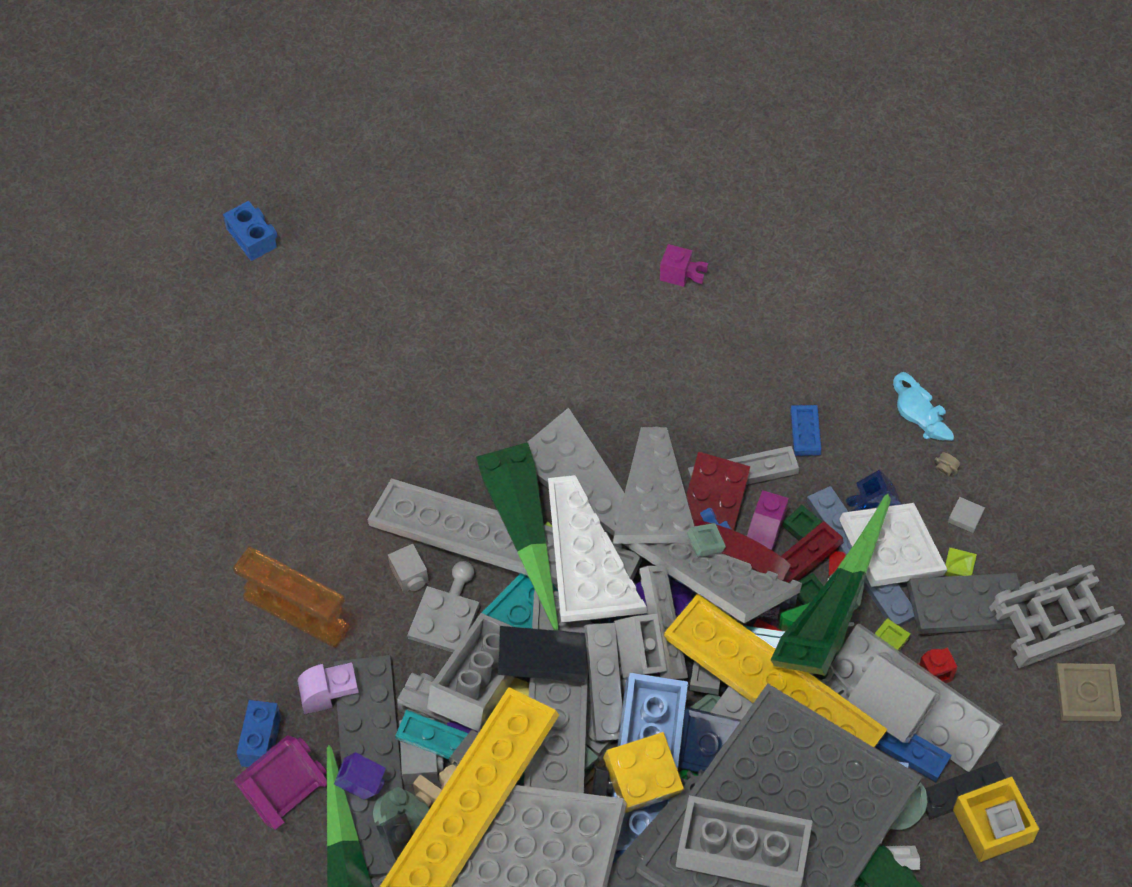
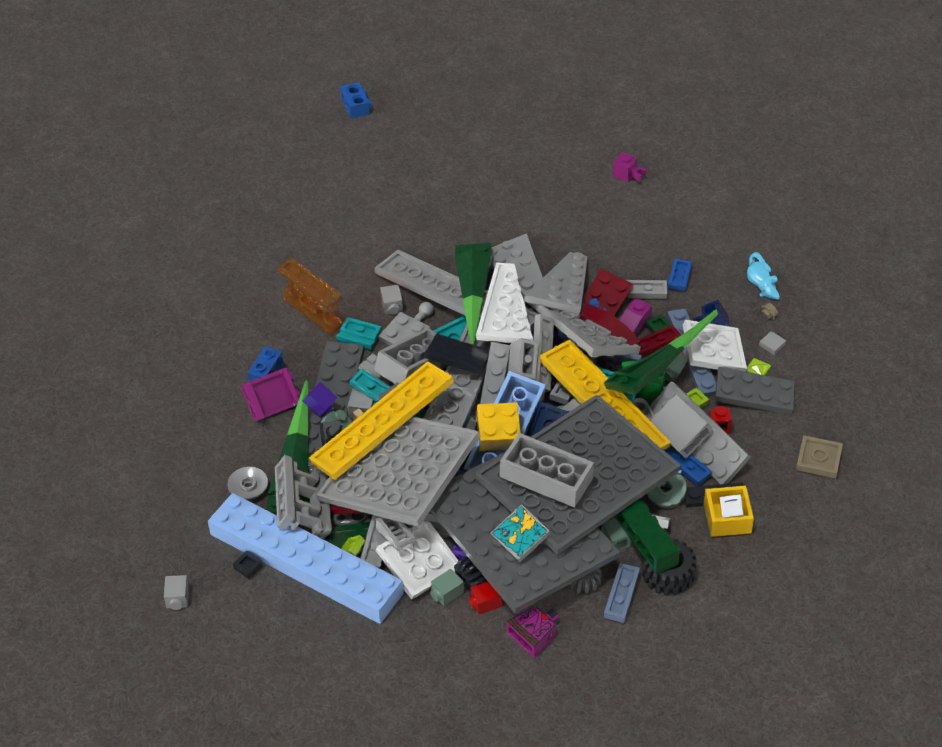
camera: 15 degrees right, 10 degrees down
lavender brick [298,663,359,714] -> none
sand green plate [687,523,726,557] -> none
light grey fence [989,565,1125,668] -> none
none -> teal plate [336,317,382,350]

